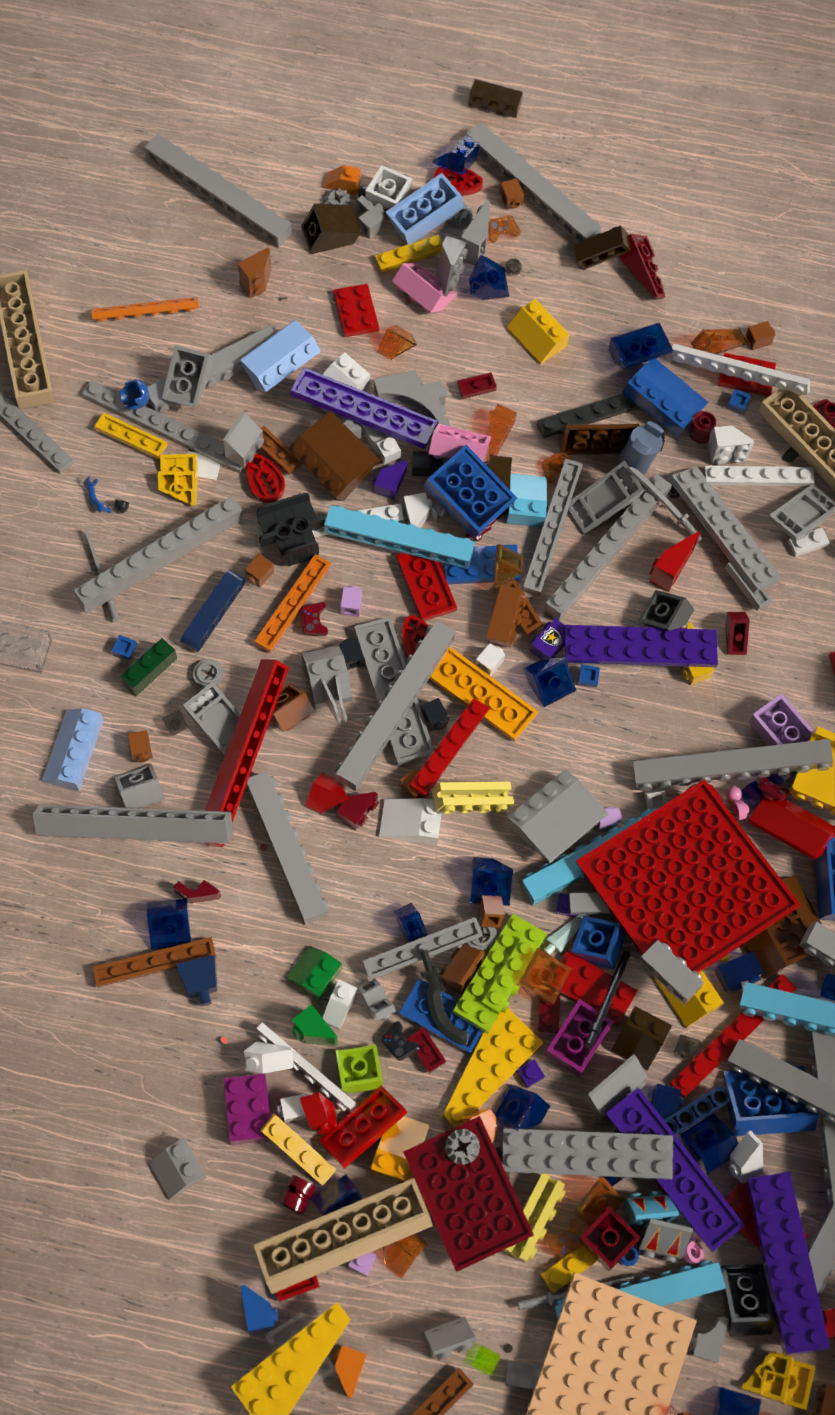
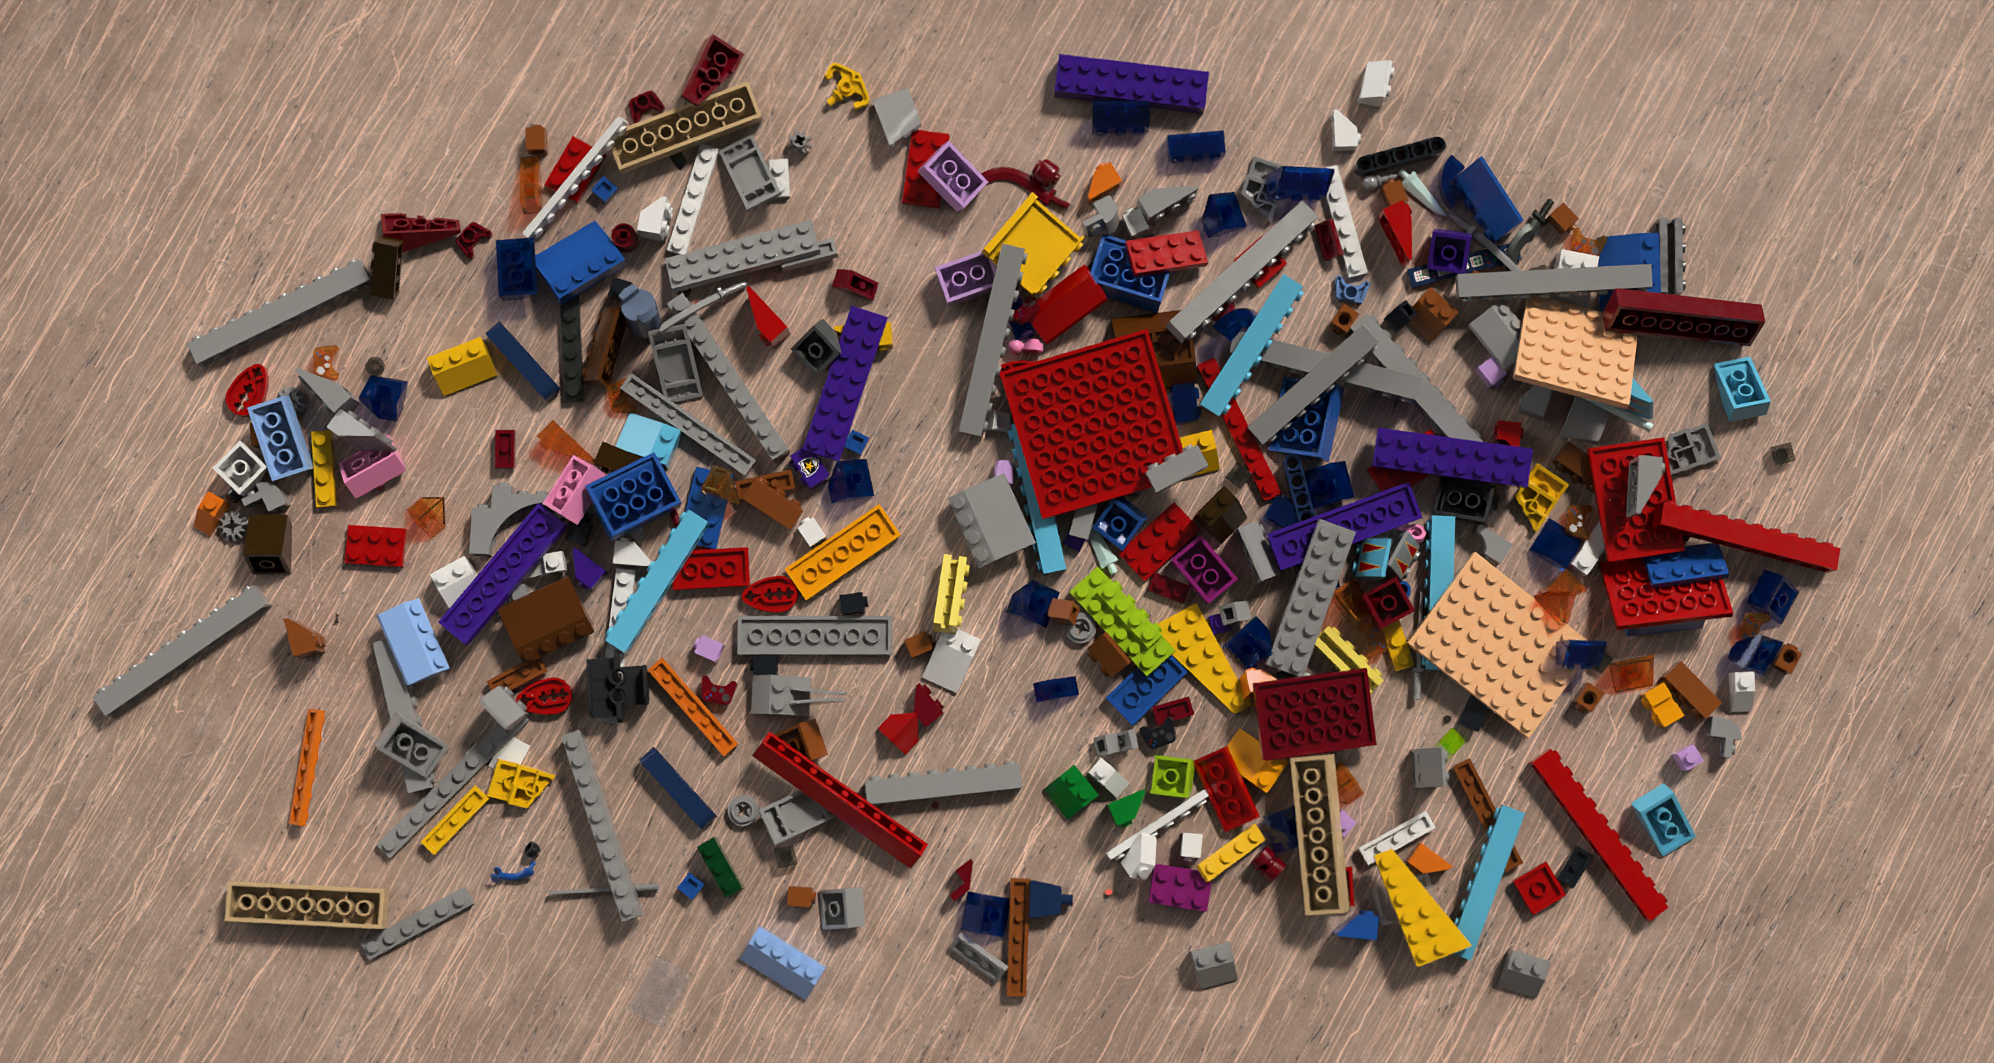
camera: 70 degrees left, 15 degrees up
light grey brick [33,804,233,844] -> none
blue hair [120,379,149,410] -> none
dark orange brick [245,554,274,587] -> none
red slope [300,1093,337,1134] -> none
light grey brick [335,620,456,791] -> none
light grey plate [363,917,483,980] -> none
red plate [409,698,490,798] -> none
pearl dark grey sword [420,950,468,1046] -> none
clear blue slope [432,136,480,175] -> none
light grey gear [445,1129,480,1164] -> none
dark brown brick [468,79,523,118] -> none
dark orange brick [500,179,524,209] -> none
clear orange slope [519,948,571,1004] -> none
black bar [585,951,630,1049] -> none
white slope [729,1131,763,1184] -> none
none -> dark red piece [456,222,493,259]
none -> dark blue beam [485,321,561,401]
none -> light grey plate [949,932,1008,983]
none -> light grey brick [1219,601,1252,625]
none -> white plate [1358,811,1436,865]

